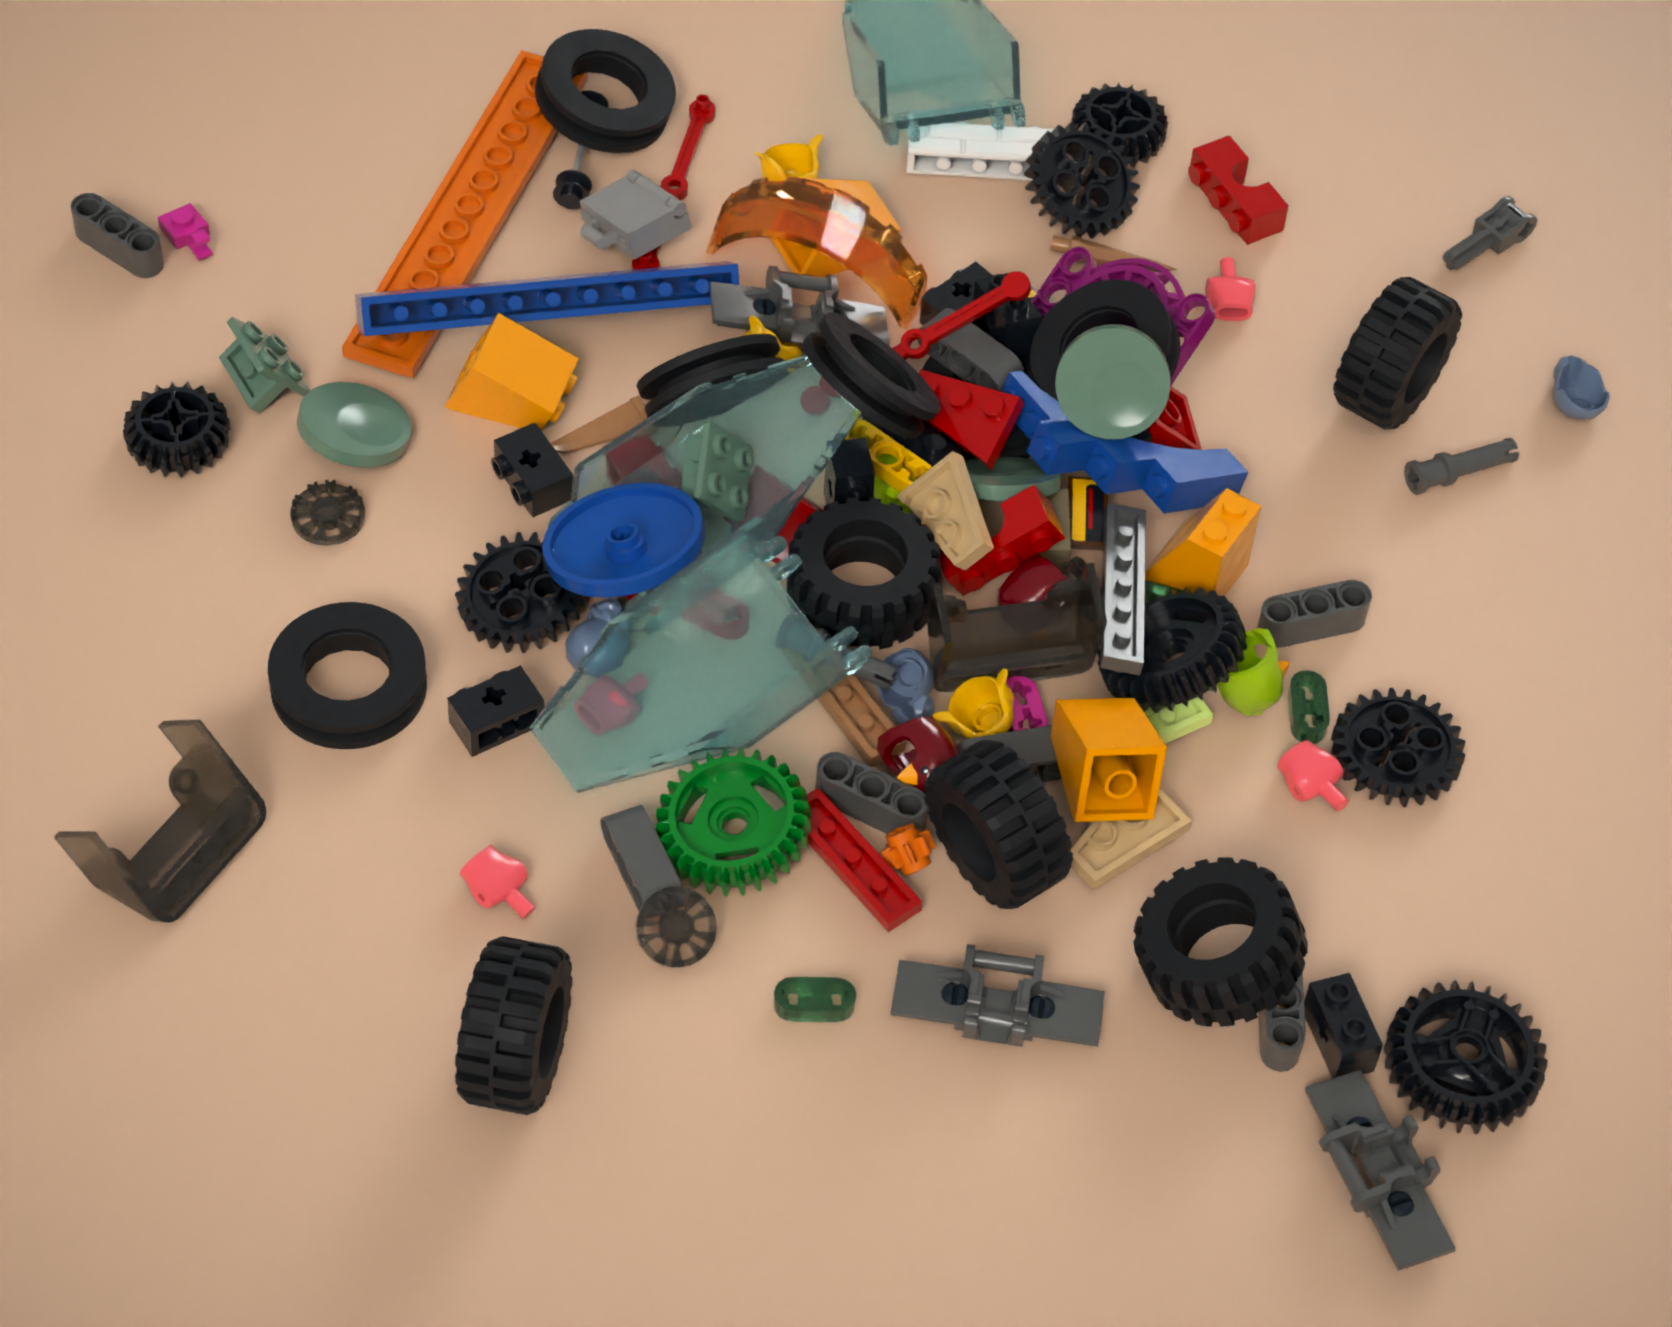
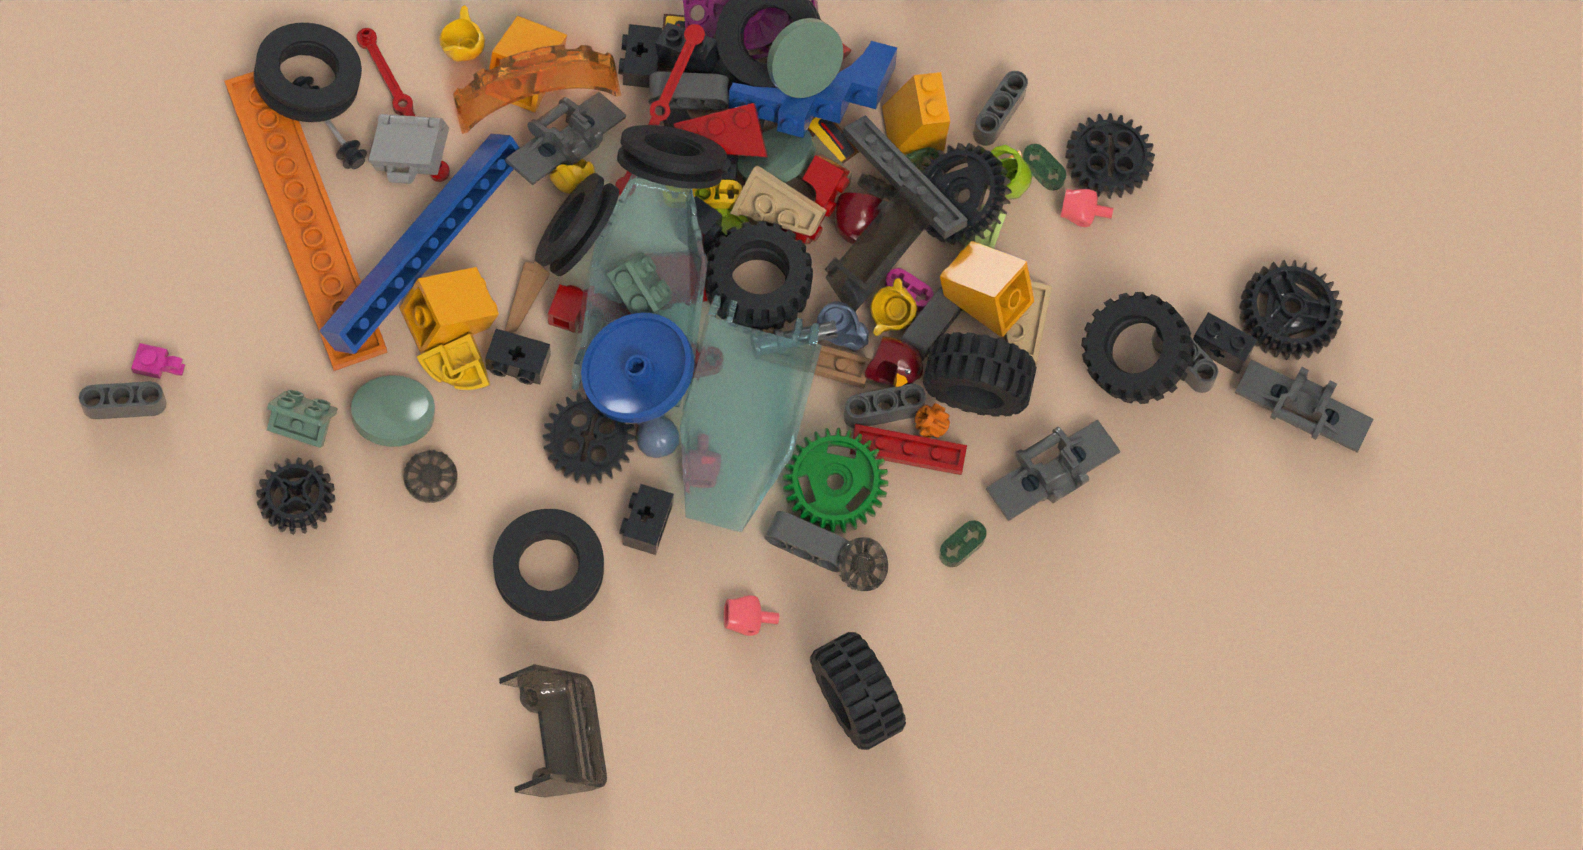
camera: 45 degrees left, 15 degrees up
none -> yellow brick [416,334,490,390]

